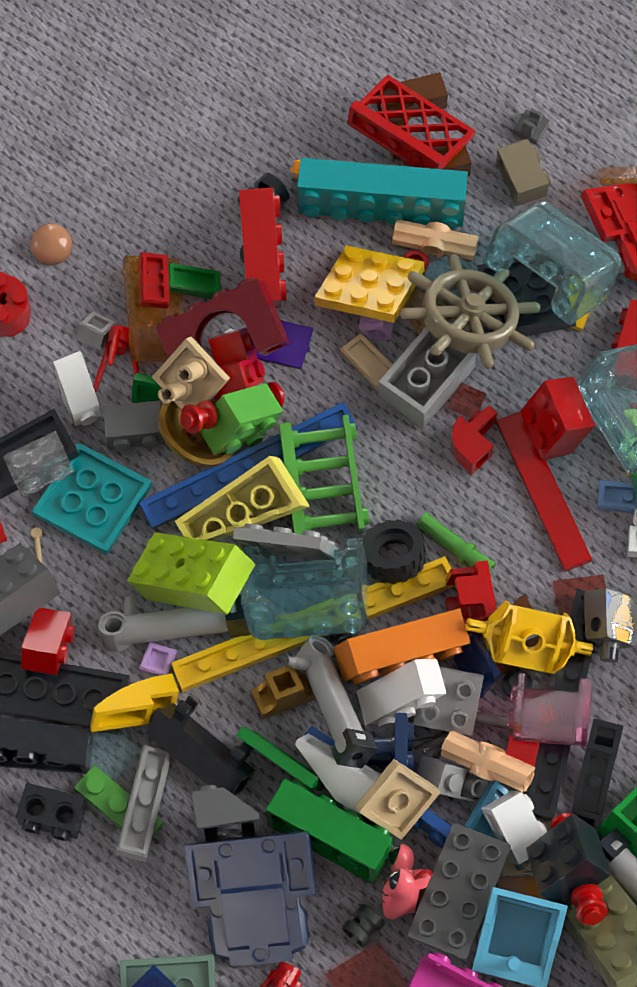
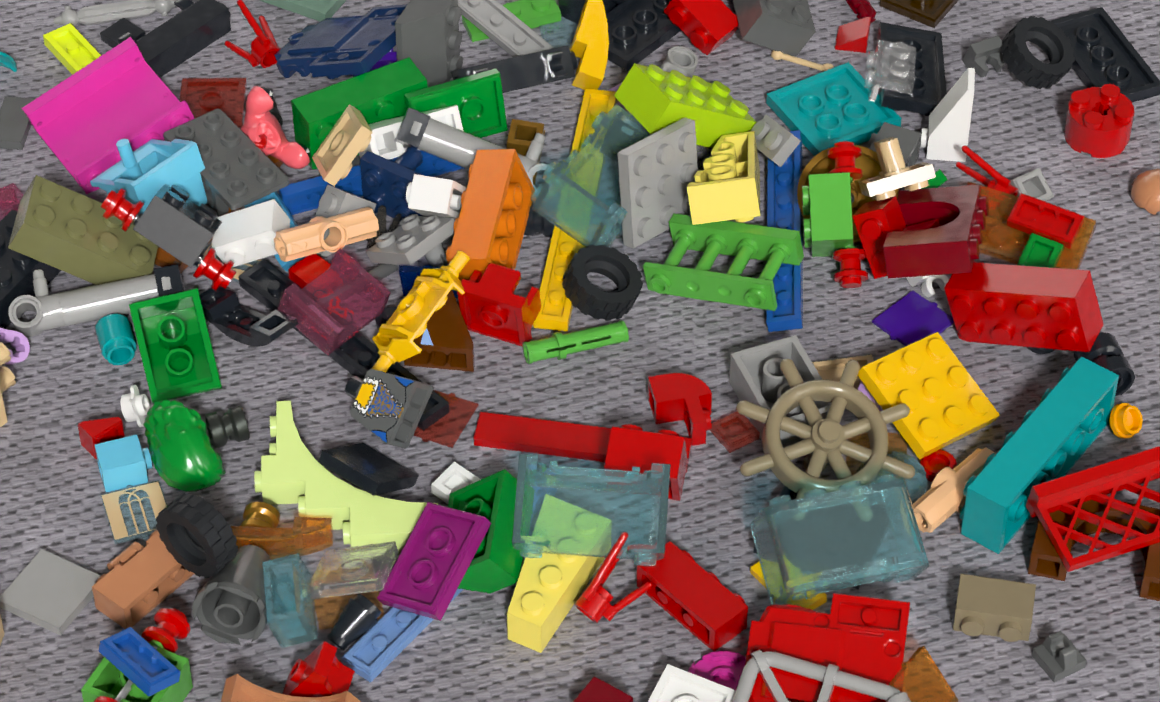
camera: 120 degrees right, 20 degrees down
none -> light grey hinge [751,114,801,167]

